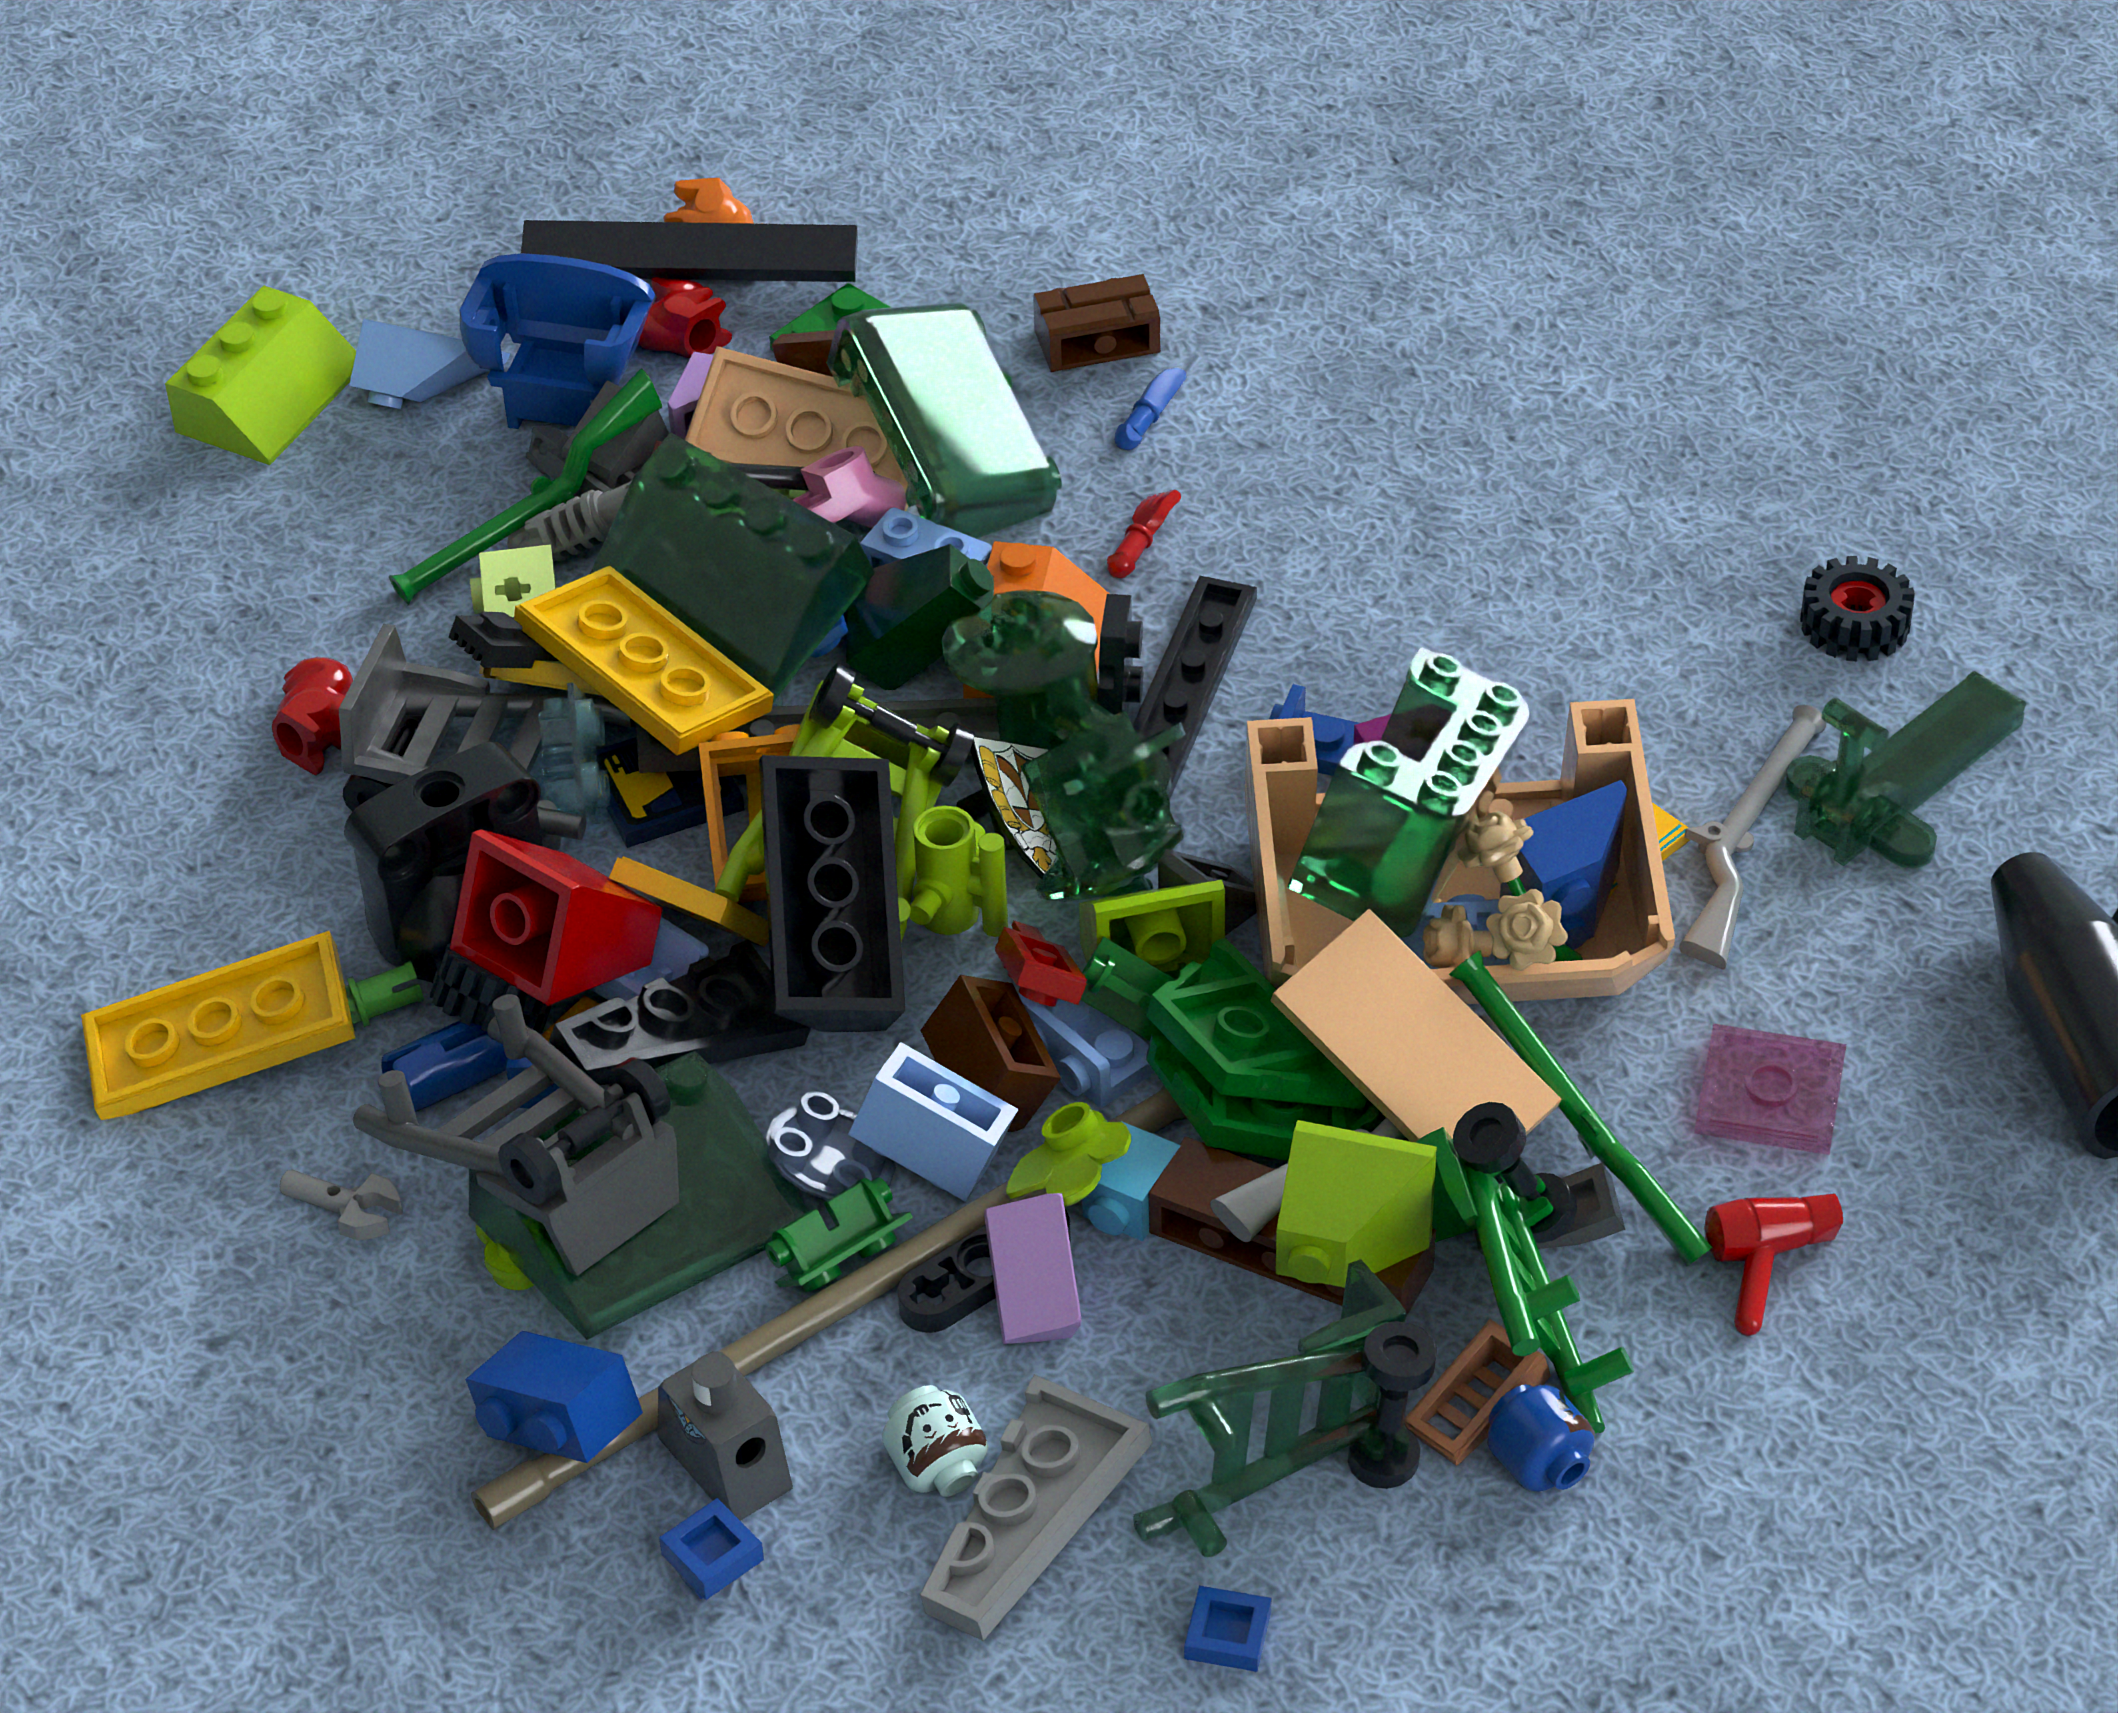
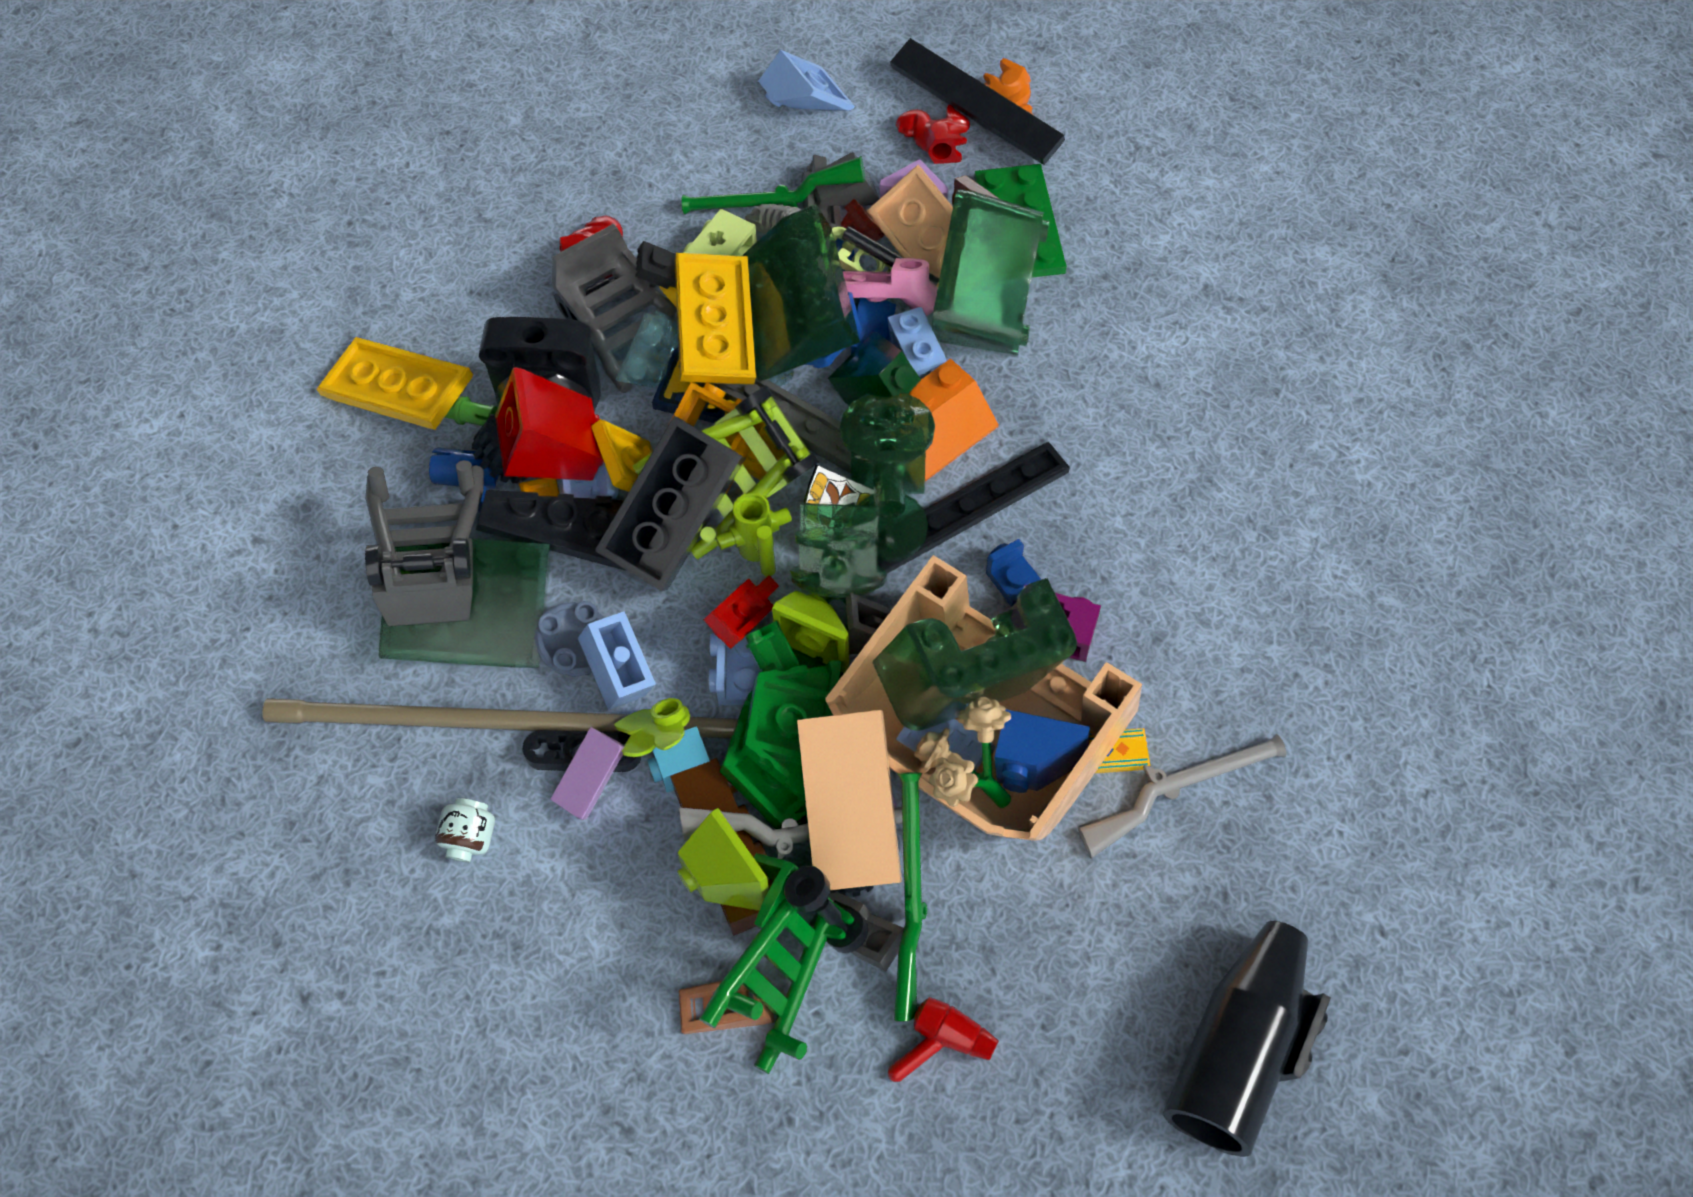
camera: 40 degrees right, 15 degrees up
lime slope [165,285,356,465] -> none
light grey bar [280,1170,403,1240] -> none
blue piece [460,253,656,429] -> none
blue brick [465,1331,643,1463] -> none
dark grey torso [657,1351,793,1521] -> none
blue tile [659,1498,764,1600] -> none
green hinge [765,1177,913,1292] -> none
reddish brown brick [920,975,1061,1132] -> none
light grey wing [920,1374,1153,1641] -> none
reddish brown brick [1033,274,1161,372] -> none
black wing [1096,594,1144,763] -> none
red piece [1107,489,1181,579] -> none
blue piece [1114,367,1187,450] -> none
clear green hand [1133,1259,1437,1557] -> none
blue tile [1184,1585,1272,1672] -> none
blue head [1487,1384,1595,1492] -> none
clear pink tile [1694,1024,1847,1155] -> none
clear green piece [1785,671,2026,869] -> none
black bush [1800,556,1915,662] -> none

